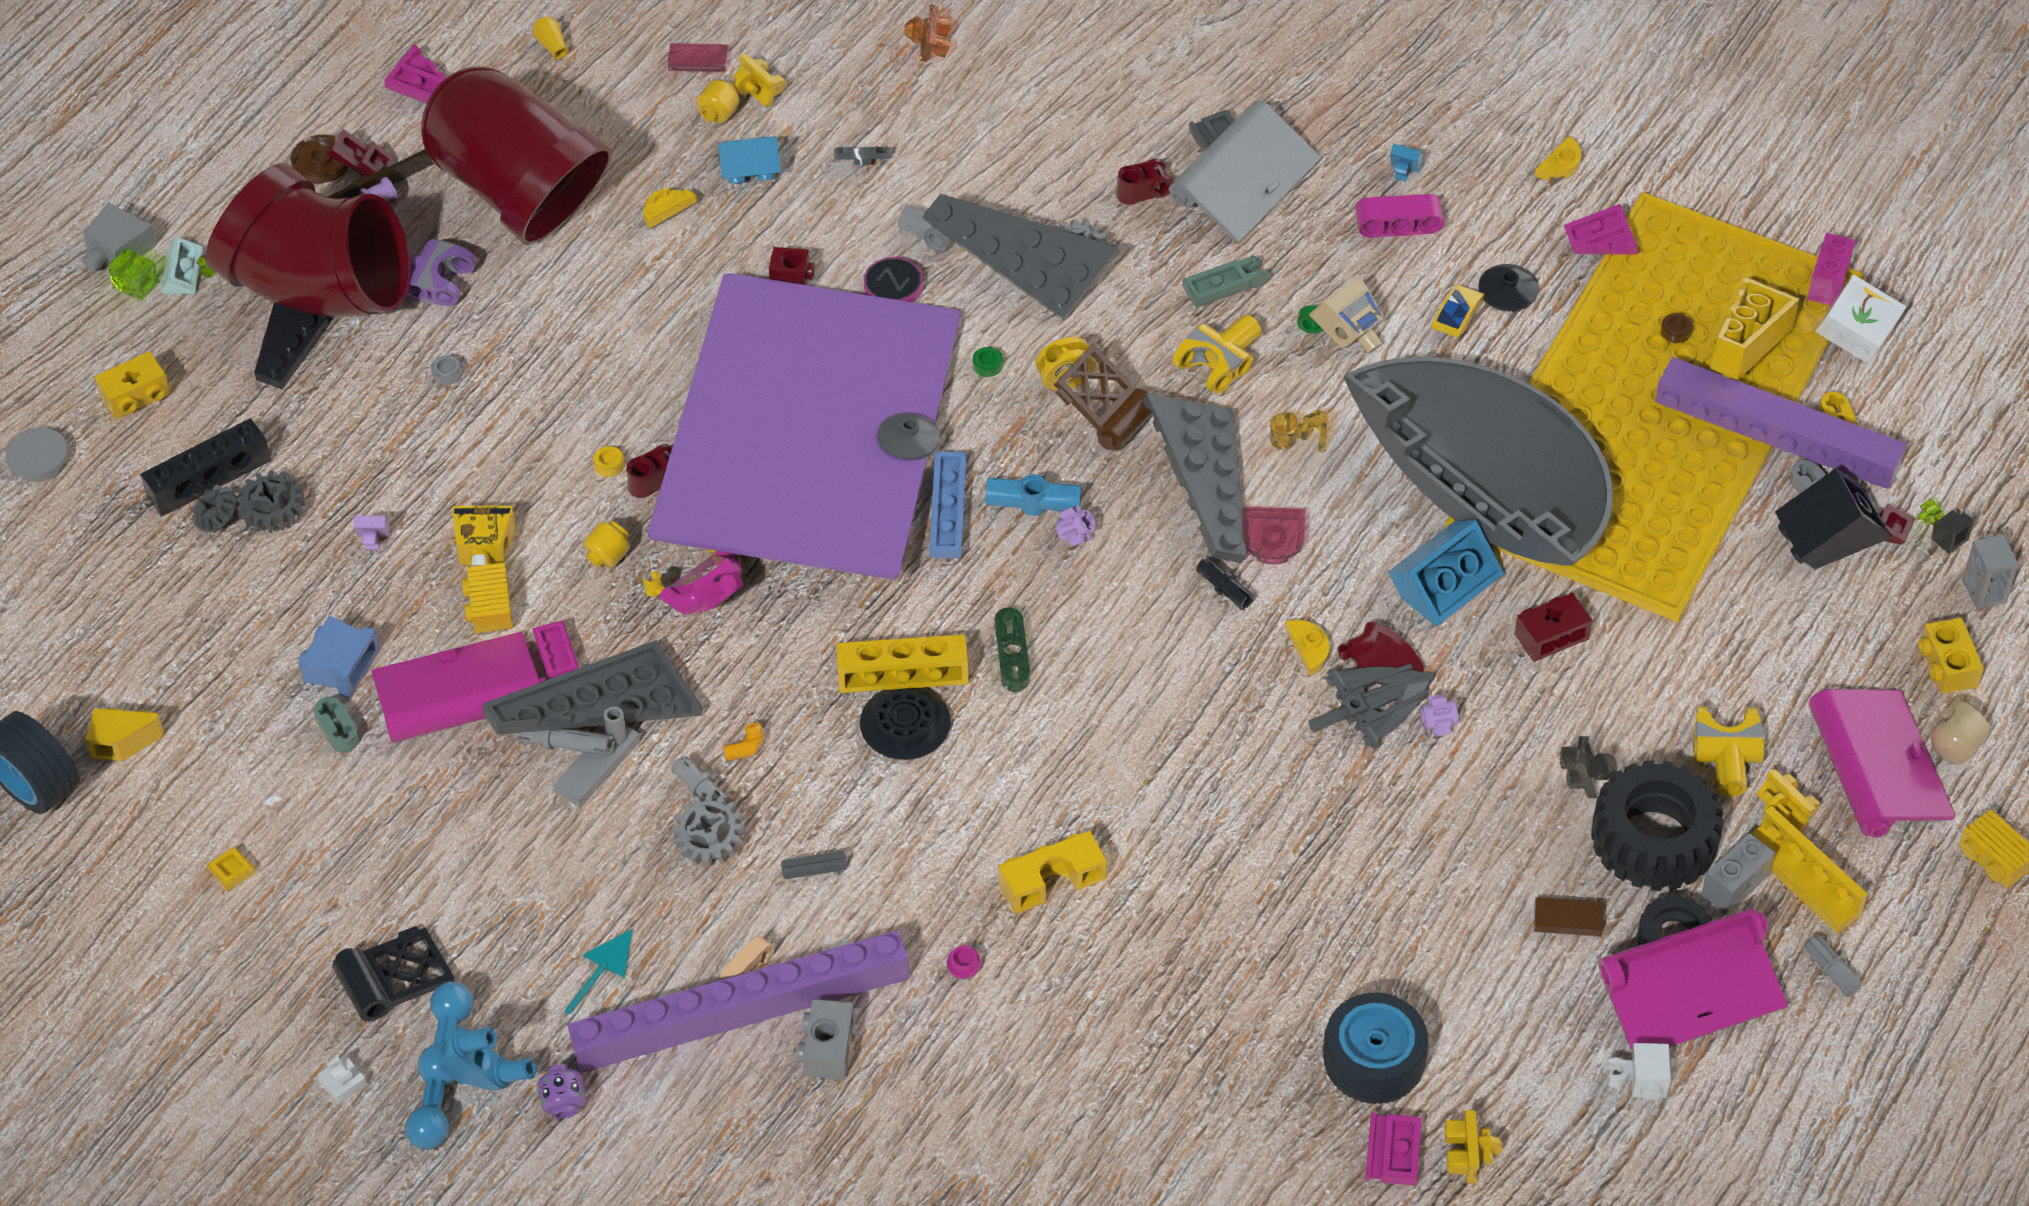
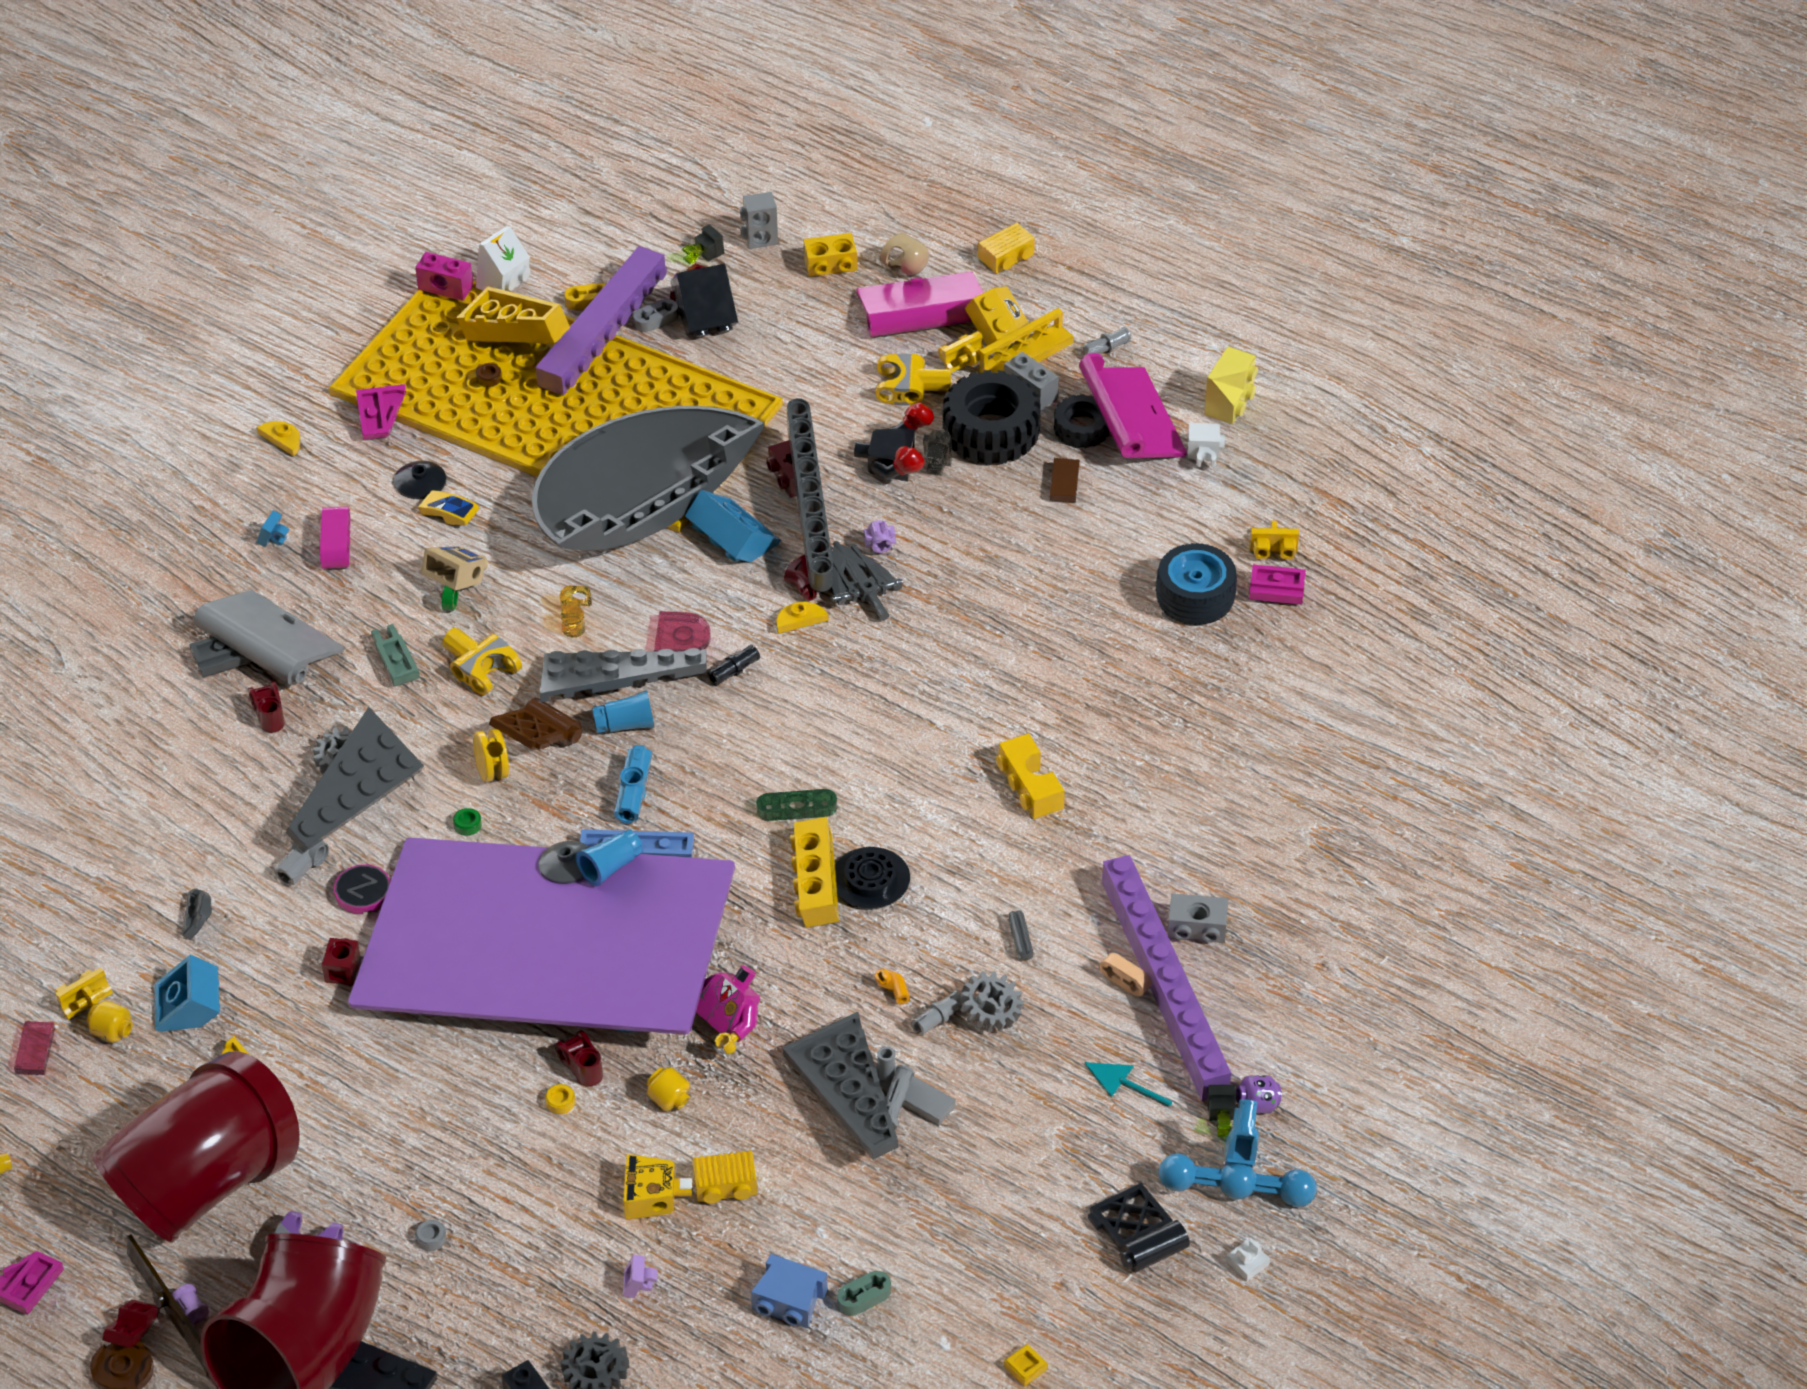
camera: 90 degrees left, 5 degrees down
dark pink door [371,631,545,743] -> none
dark pink plate [532,620,579,679] -> none
clear orange hips [904,4,952,62] -> none
dark pink plate [947,945,981,979] -> none
lavender gear [1056,505,1095,546] -> none
none -> dark azure plant [576,830,643,887]
none -> dark azure plant [592,690,655,733]
none -> dark grey beam [787,398,833,592]
none -> black torso [854,402,934,482]
none -> yellow slope [965,286,1029,346]
none -> light yellow slope [1204,346,1258,424]
none -> pearl dark grey piece [1207,1084,1236,1138]

